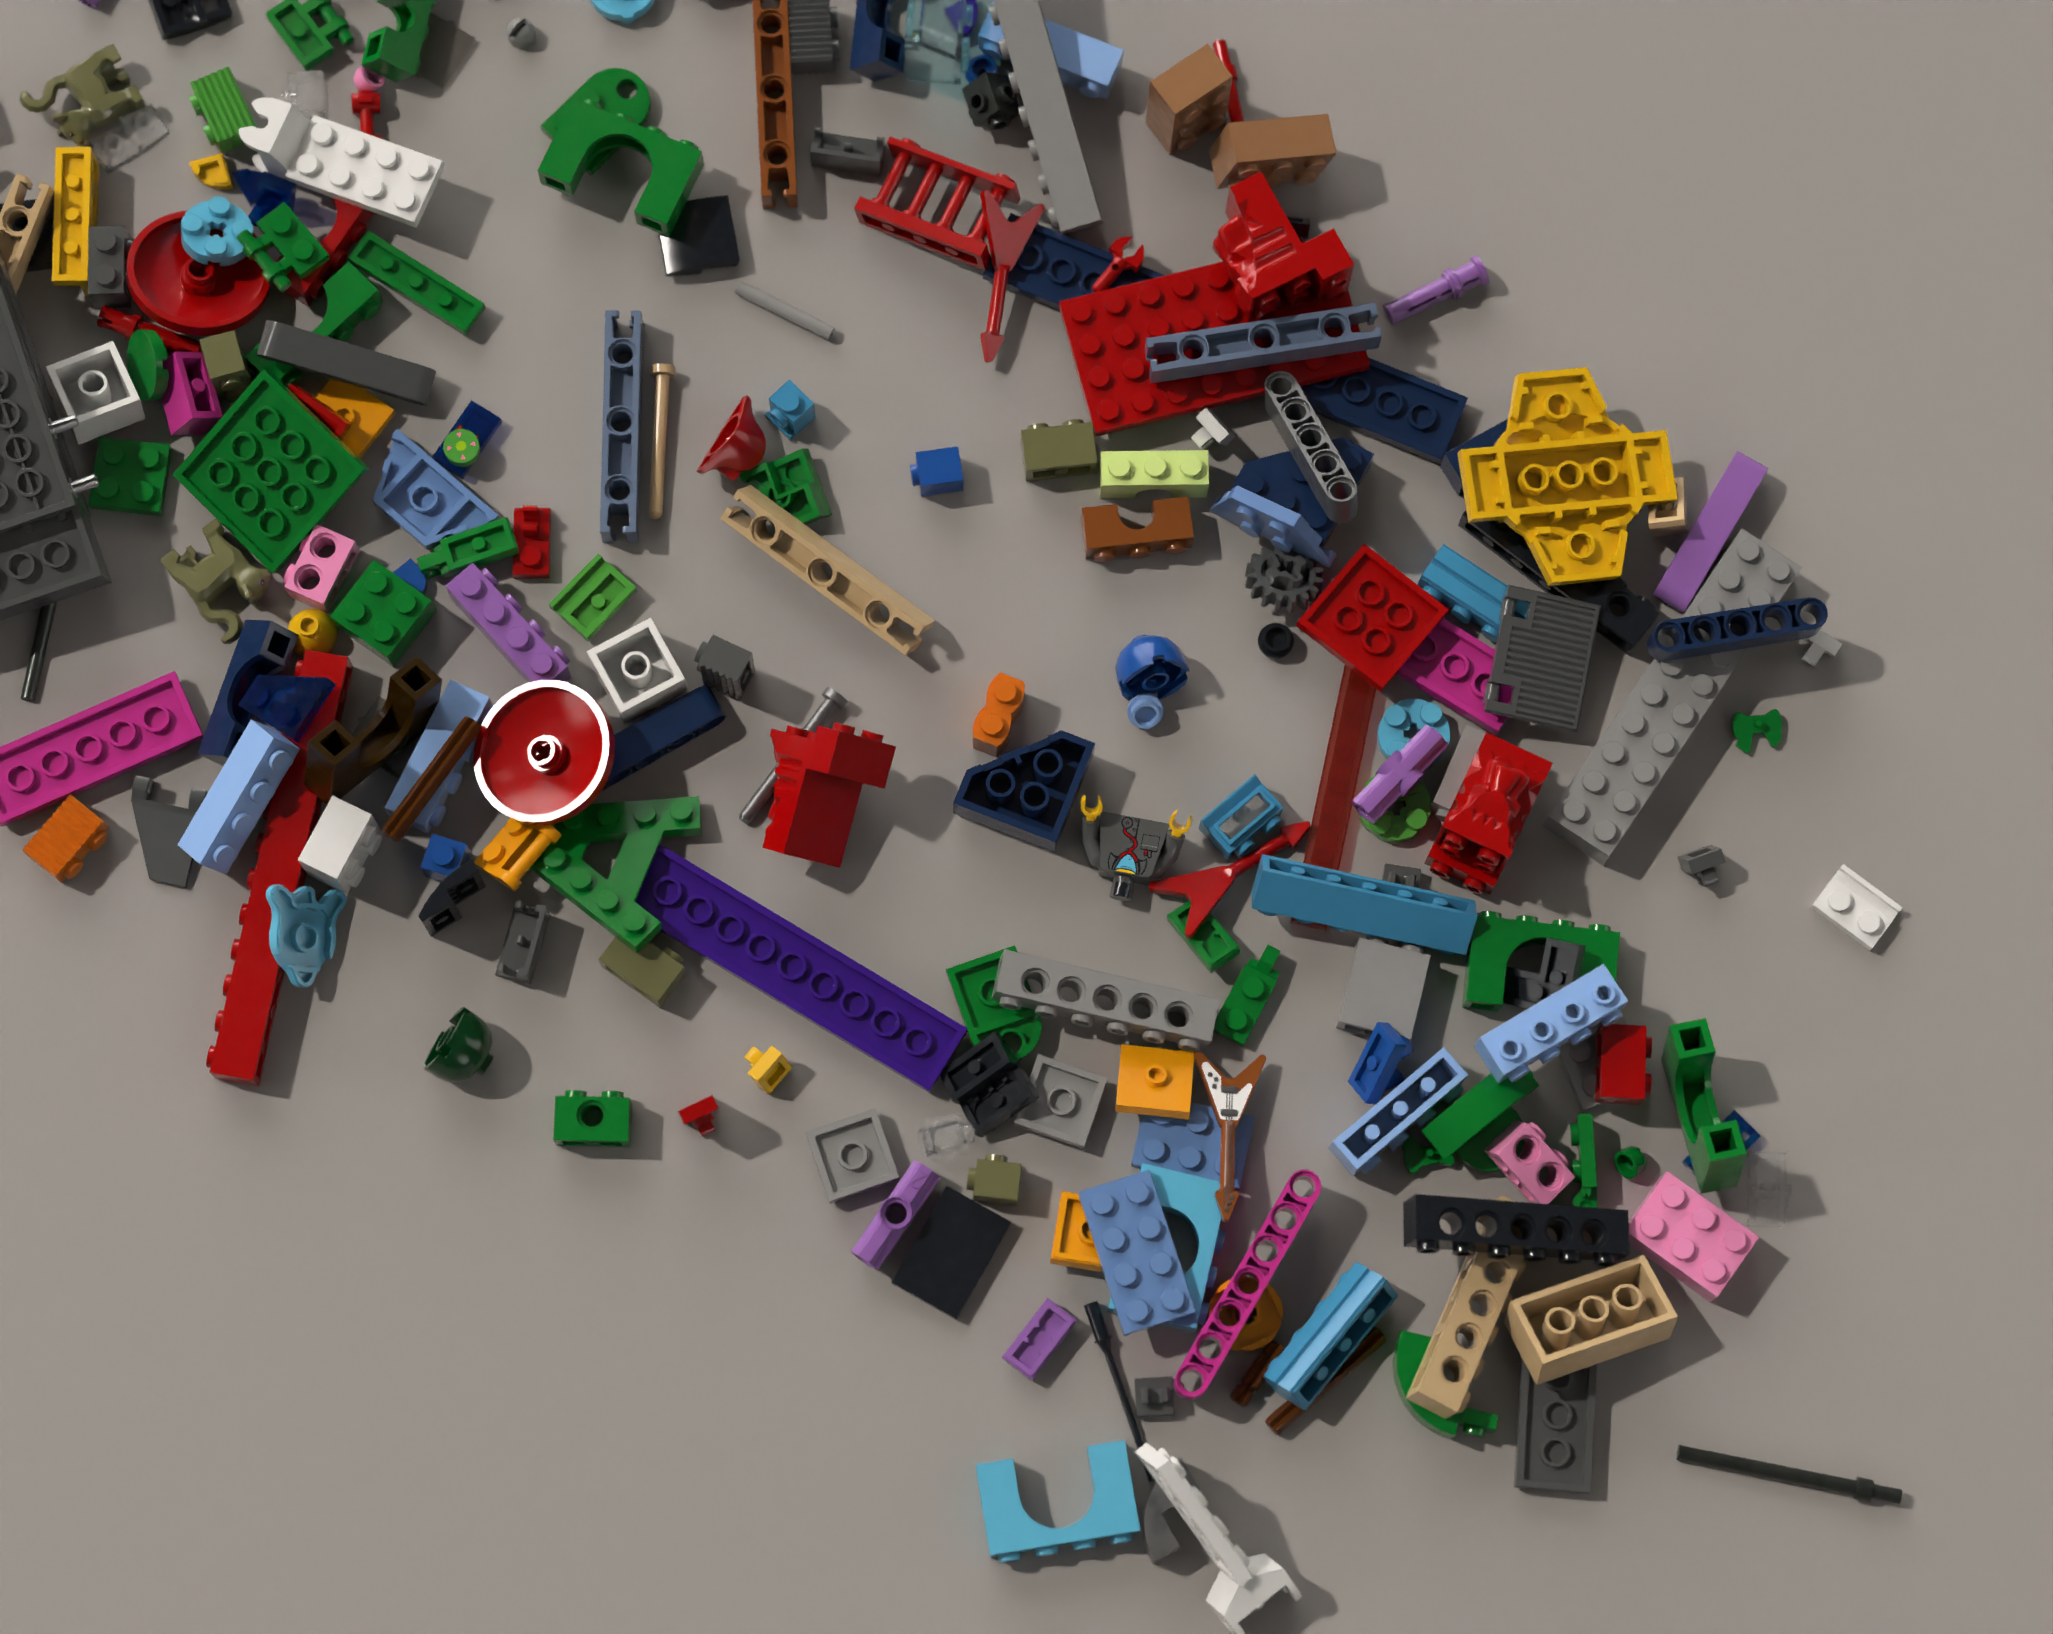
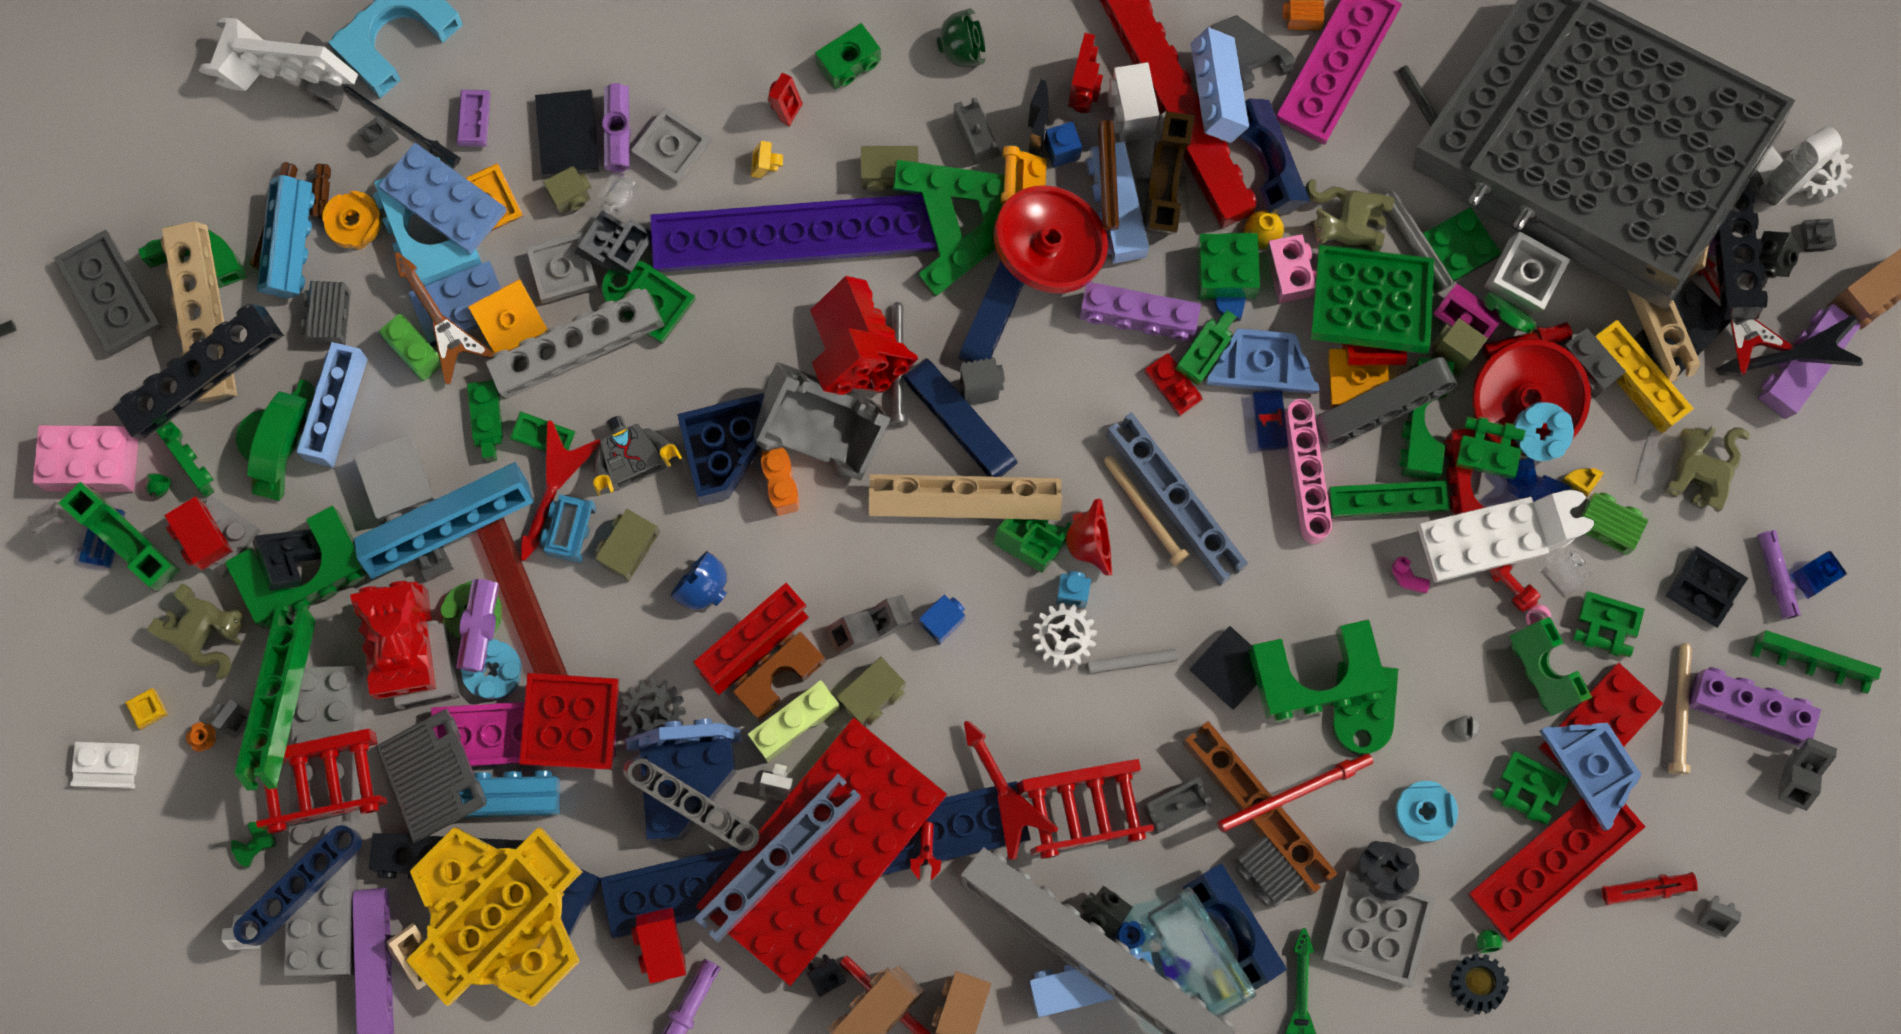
camera: 145 degrees right, 0 degrees up
clear blue wing [238,675,336,743] -> none
medium azure tile [266,884,347,988] -> none
bright green tile [443,429,480,467] -> none
bright green plate [549,553,637,642] -> none
white brick [586,618,688,724] -> none
light blue plate [1127,693,1163,729] -> none
dark pink beam [1173,1169,1321,1400] -> none
red brick [1212,172,1354,322] -> none
black plate [1258,623,1294,659] -> none
blue tile [1348,1022,1414,1104] -> none
light blue brick [1474,964,1628,1084] -> none
bright pink brick [1484,1120,1575,1204] -> none
tan brick [1504,1255,1678,1385] -> none
none -> yellow tile [125,688,168,730]
none -> olive animal [146,583,243,680]
none -> orange plate [186,722,216,752]
none -> green piece [234,604,316,791]
none -> red fence [256,728,387,834]
none -> dark grey brick [301,281,351,345]
none -> bright green brick [379,314,442,382]
none -> olive brick [595,509,660,582]
none -> red brick [631,907,686,984]
none -> red fence [693,582,809,696]
none -> dark grey windscreen [753,362,891,481]
none -> flat silver brick [826,595,914,655]
none -> dark blue beam [903,358,1018,477]
none -> white gear [1032,603,1097,669]
none -> red plate [1068,33,1103,114]
none -> red bar [1217,754,1373,832]
none -> bright pink beam [1284,399,1332,544]
none -> light grey axle [1385,191,1453,291]
none -> dark pink arm [1392,556,1430,594]

